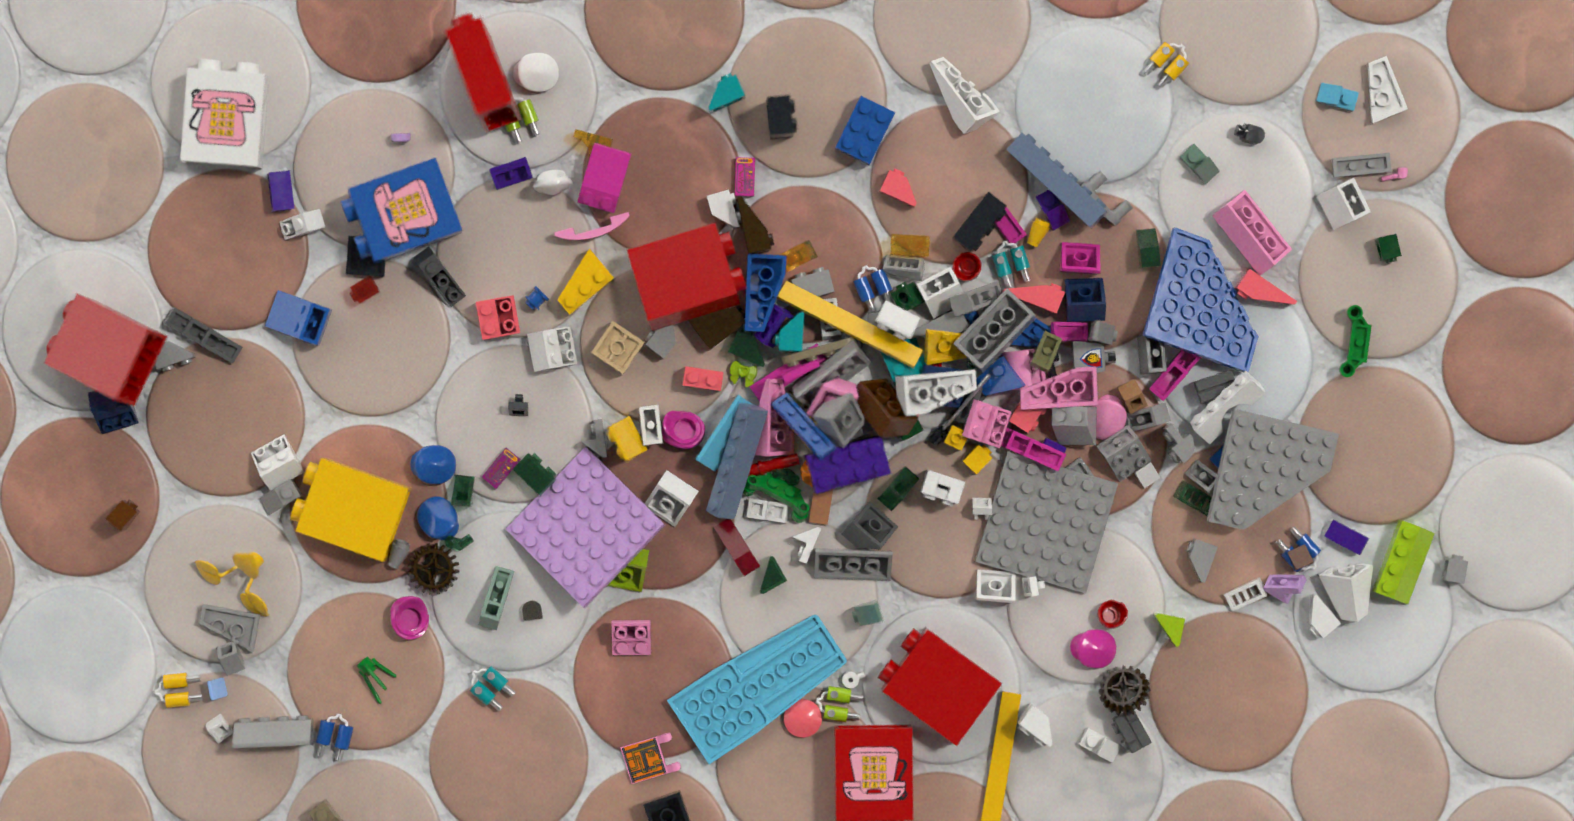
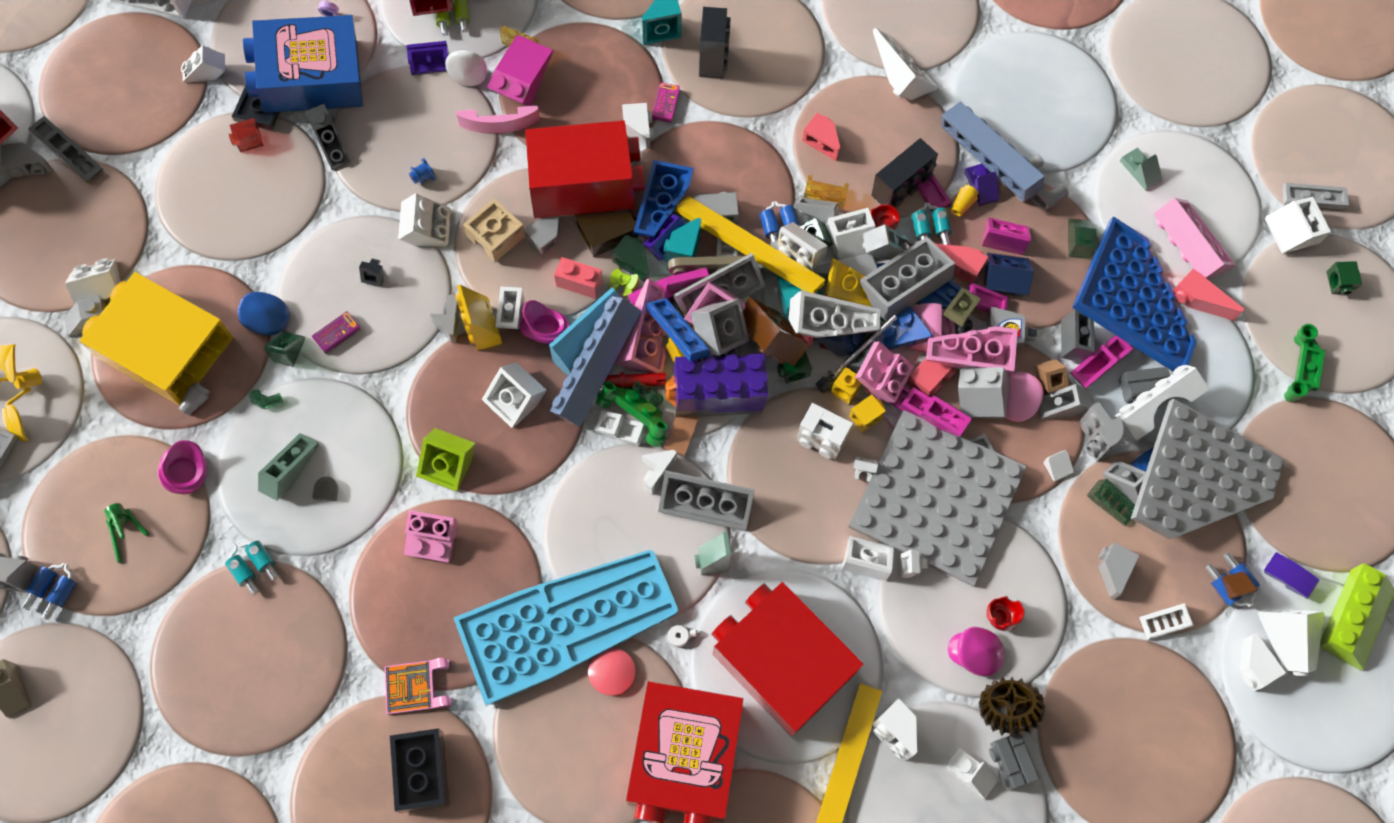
camera: 15 degrees right, 20 degrees down
slope [265,290,332,346] -> none
dark purple hinge [267,170,295,212] -> none
dark brown gear [407,543,460,595] -> none
blue piece [417,496,459,540] -> none
coral slope [476,295,521,340] -> none
lavender plate [506,447,665,608] -> none
clear green brick [513,453,557,496] -> none
yellow wedge [557,248,615,315] -> none
dark red slope [714,519,760,576] -> none
dark brown slope [737,196,774,254] -> none
clear green slope [760,555,787,594] -> none
clear yellow arch [780,240,818,273] -> none
lime piece [816,686,864,722] -> none
blue brick [835,96,895,165] -> none
dark grey slope [842,502,898,550] -> none
clear green slope [877,466,920,511] -> none
light grey slope [1088,321,1118,345] -> none
light grey bracket [1097,425,1151,482] -> none
yellow piece [1144,42,1189,88] -> none
lime slope [1153,612,1185,647] -> none
black arm [1234,123,1265,145] -> none
lavender slope [1264,575,1306,604] -> none
medium azure slope [1316,83,1359,111] -> none
white wing [1368,56,1408,124] -> none
bright pink hand [1381,168,1408,182] -> none

